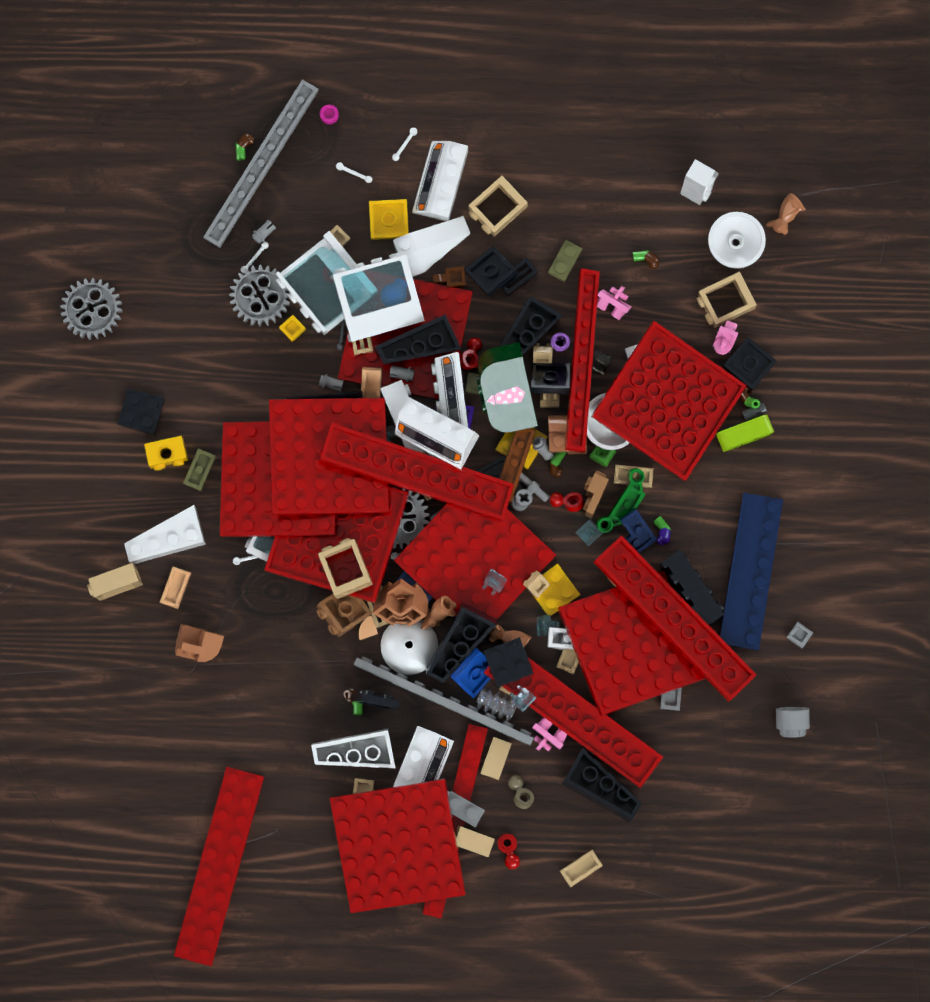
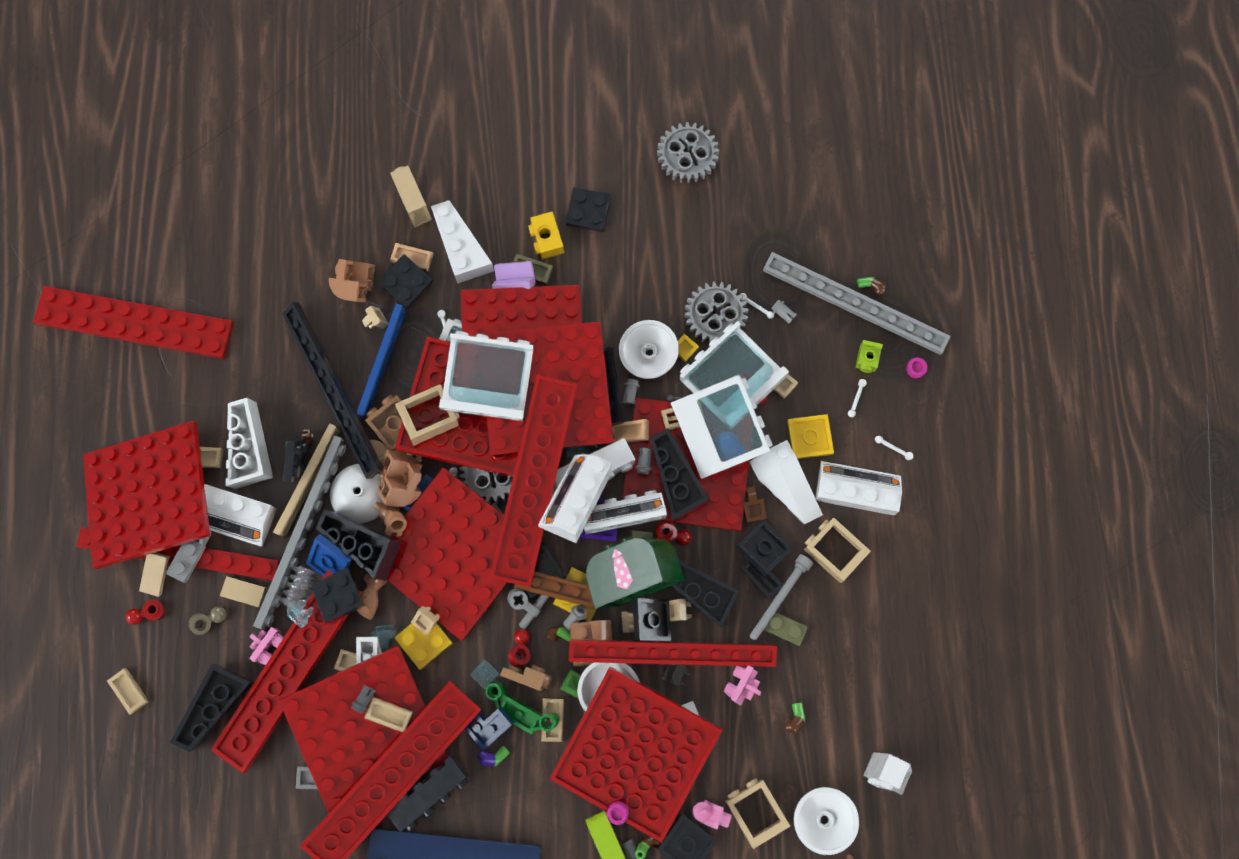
camera: 85 degrees right, 5 degrees down
clear light blue tile [482,569,507,595] -> none
medium lavender cone [551,333,570,352] -> none
none -> tan tile [273,423,340,538]
none -> black plate [282,302,384,479]
none -> dark grey pin [351,684,376,714]
none -> blue tile [356,304,406,419]
none -> tan tile [362,306,389,329]
none -> tan tile [364,697,413,732]
none -> black plate [378,254,433,309]
none -> clear light blue panel [439,331,533,421]
none -> lavender panel [492,261,536,289]
none -> dark pink tile [607,801,629,825]
none -> white dish [619,320,679,379]
none -> light grey piece [750,554,813,640]
none -> lime brick [855,340,883,373]

